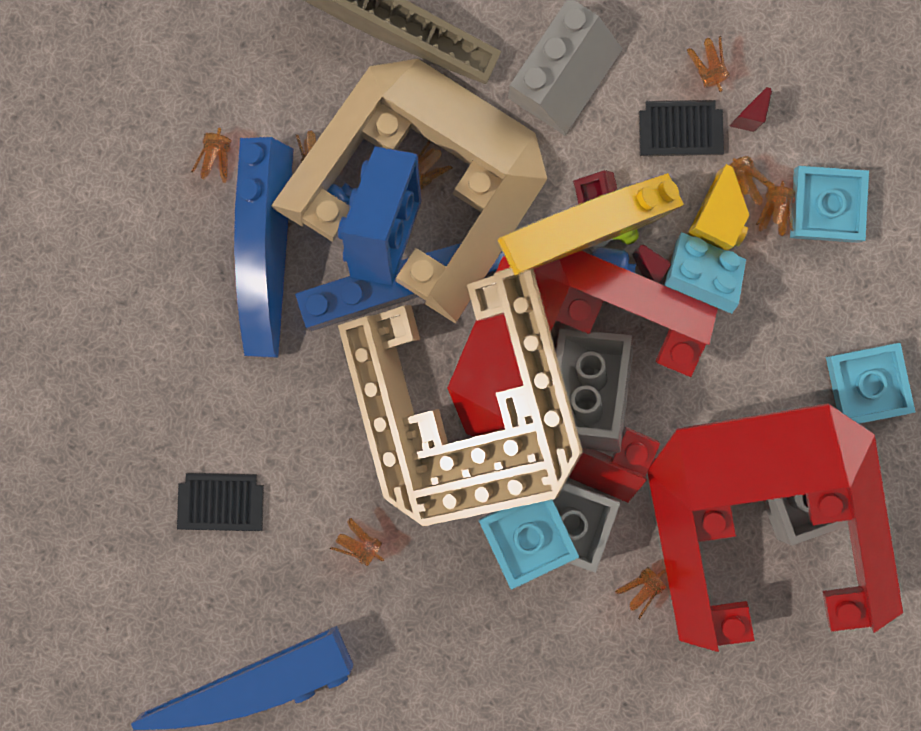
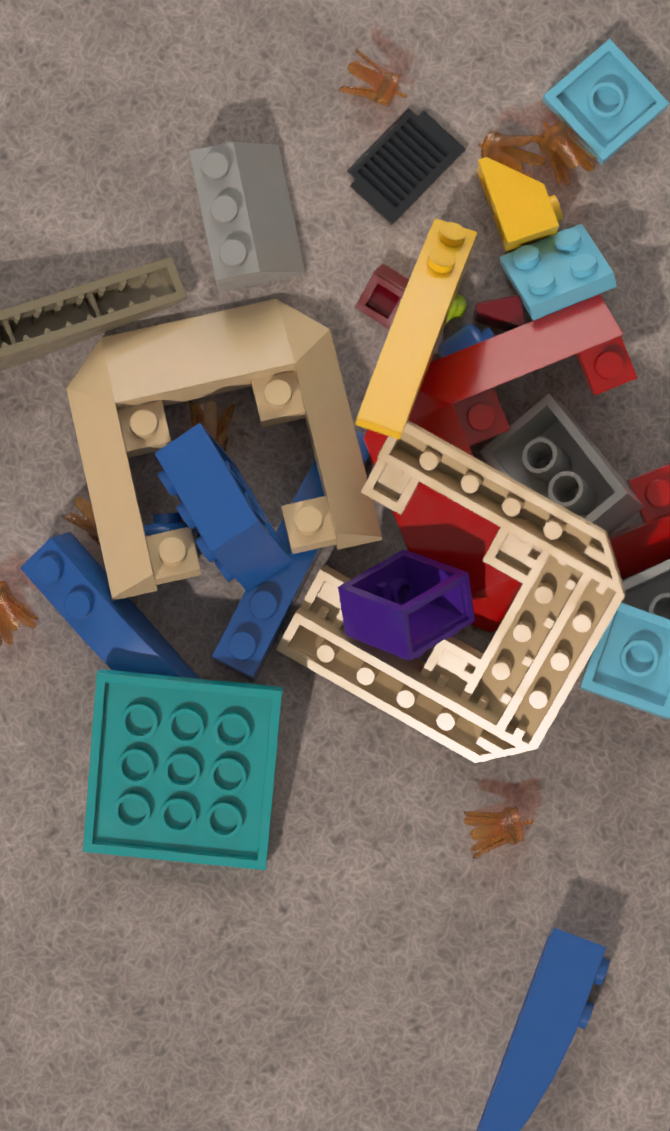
camera: 40 degrees left, 5 degrees down
black window [177,473,264,531] -> none
dark red slope [729,87,772,132] -> none
none -> teal plate [83,669,283,870]
none -> dark purple piece [338,549,475,661]

